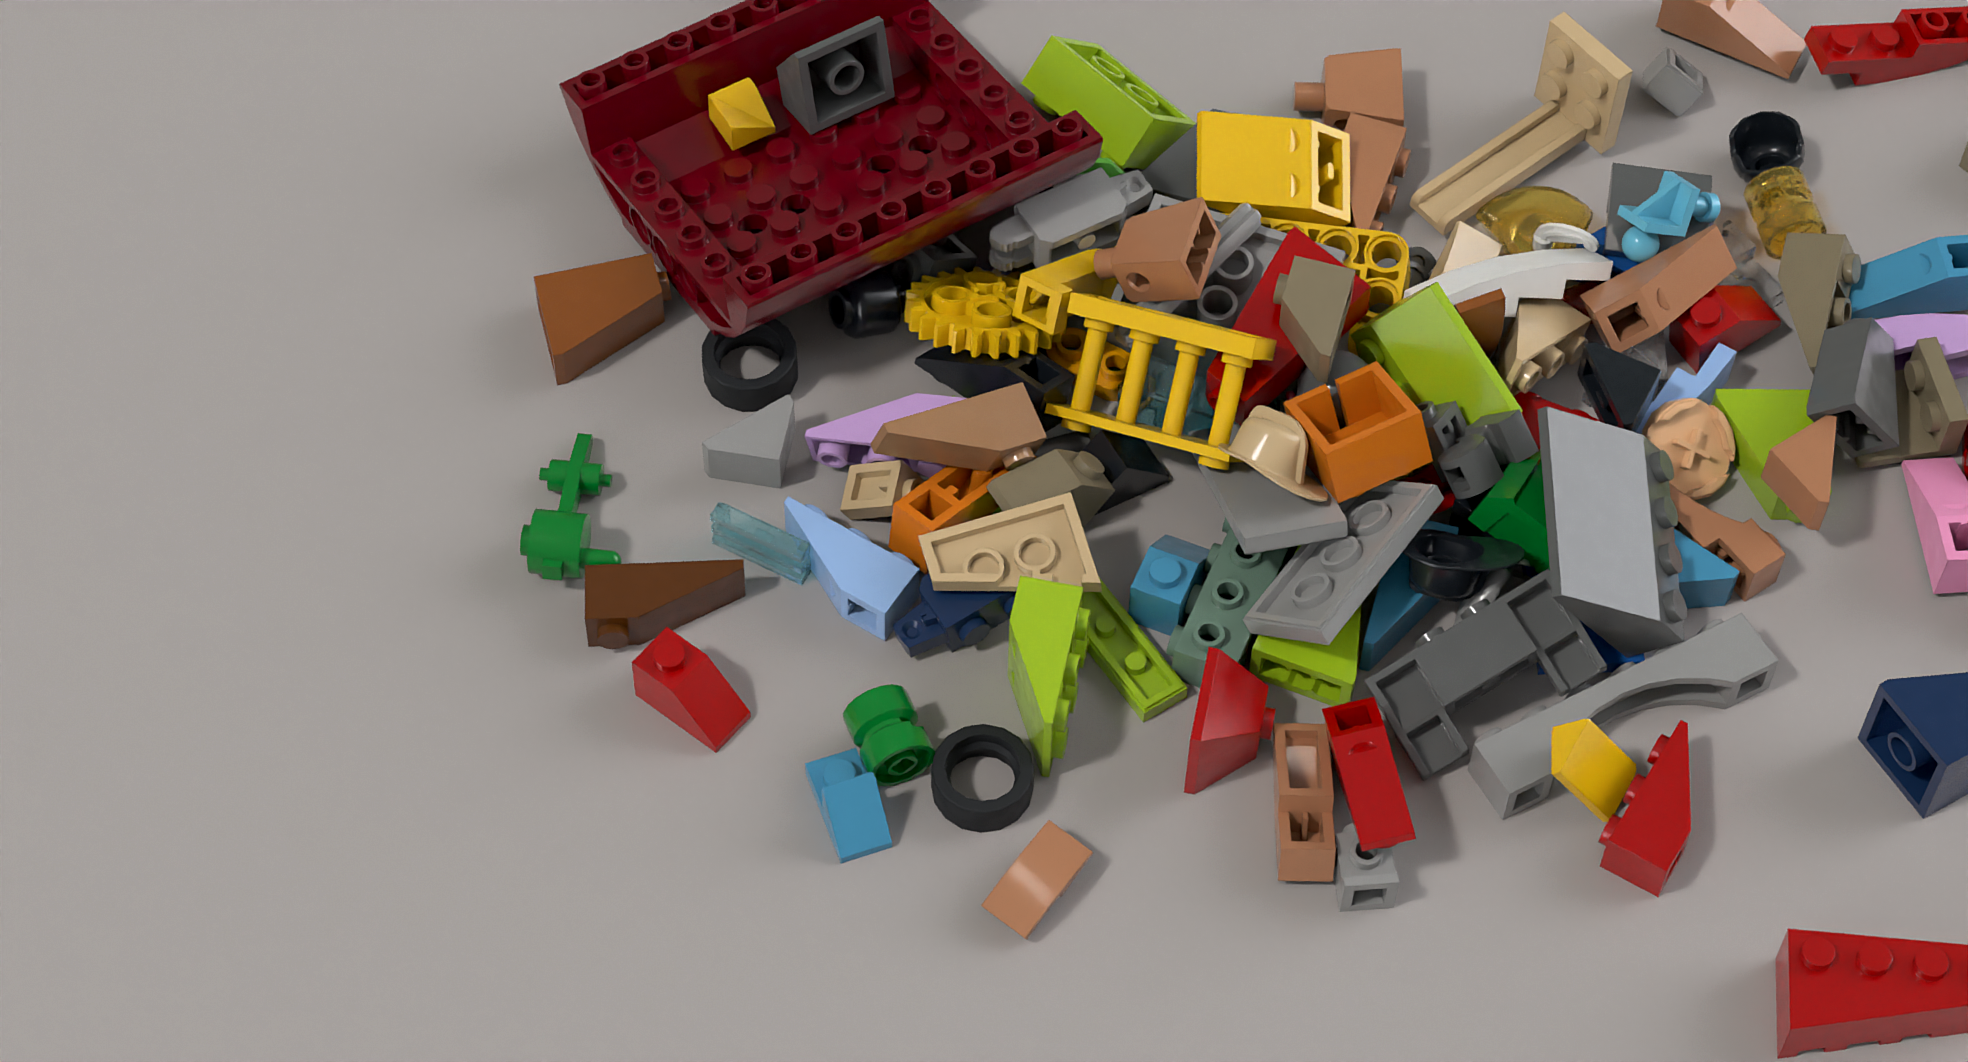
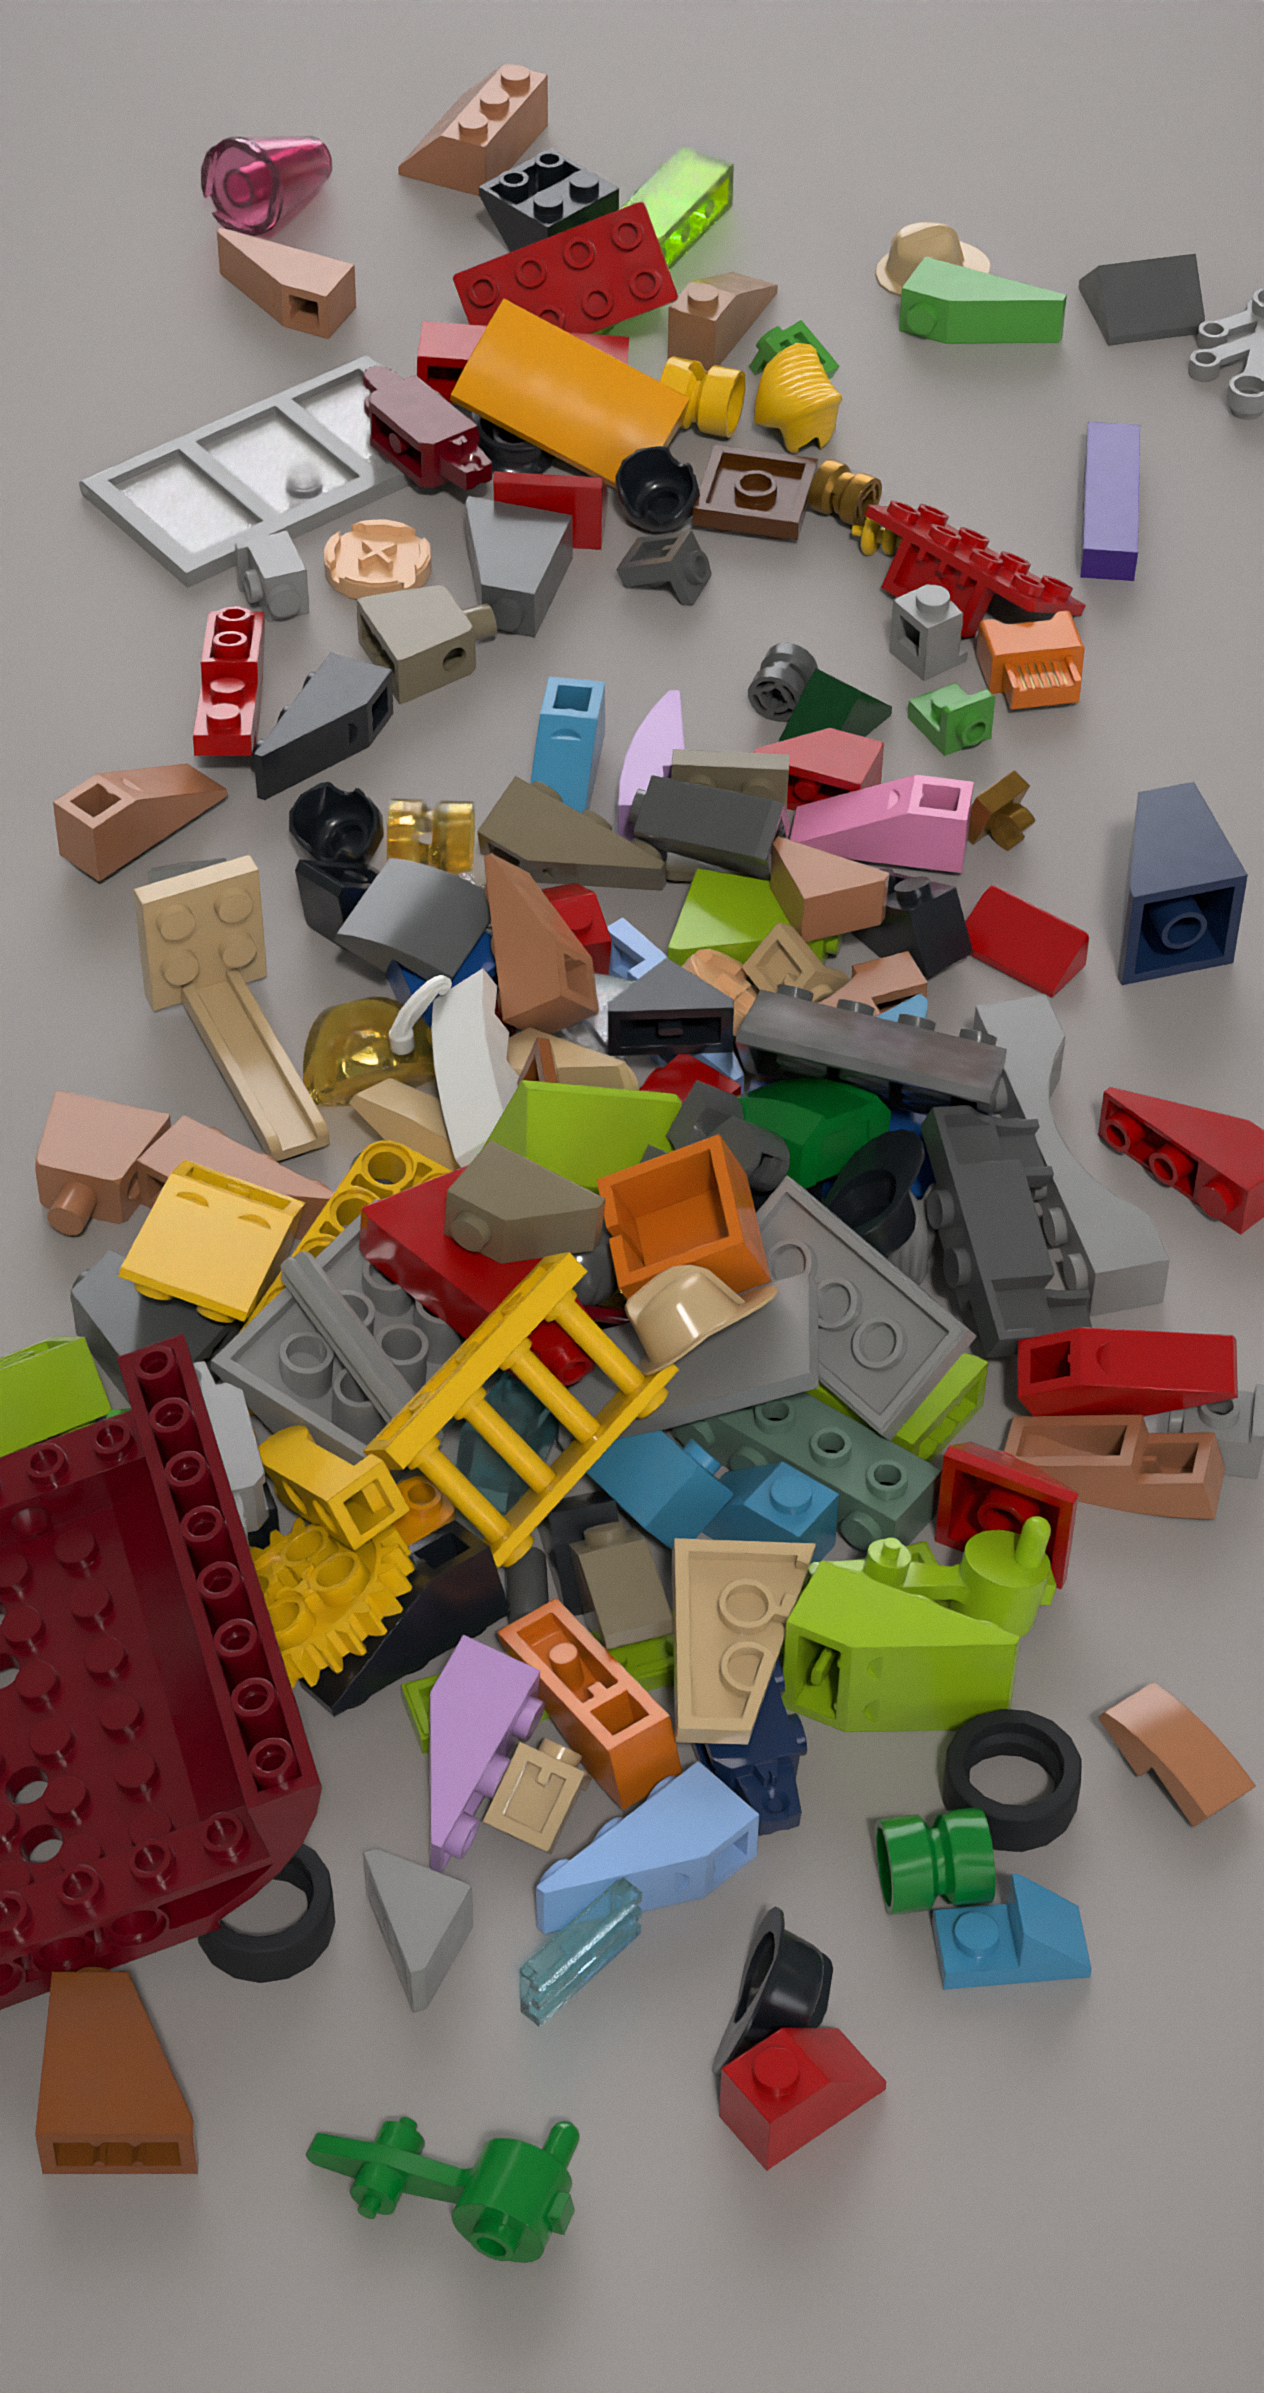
camera: 75 degrees left, 10 degrees down
reddish brown slope [585,559,746,649] -> none
medium nougat slope [870,382,1047,472] -> none
nougat torso [1094,197,1222,302] -> none
yellow slope [1551,719,1637,822] -> none
medium azure piece [1617,171,1721,263] -> none
none -> black slope [250,652,394,800]
none -> black slope [295,859,380,951]
none -> dark azure slope [586,1430,734,1550]
none -> black piece [712,1906,833,2075]
none -> tan bracket [742,922,850,1003]
none -> lime piece [805,1516,1057,1637]
none -> black slope [851,860,973,977]
none -> red slope [965,885,1089,998]

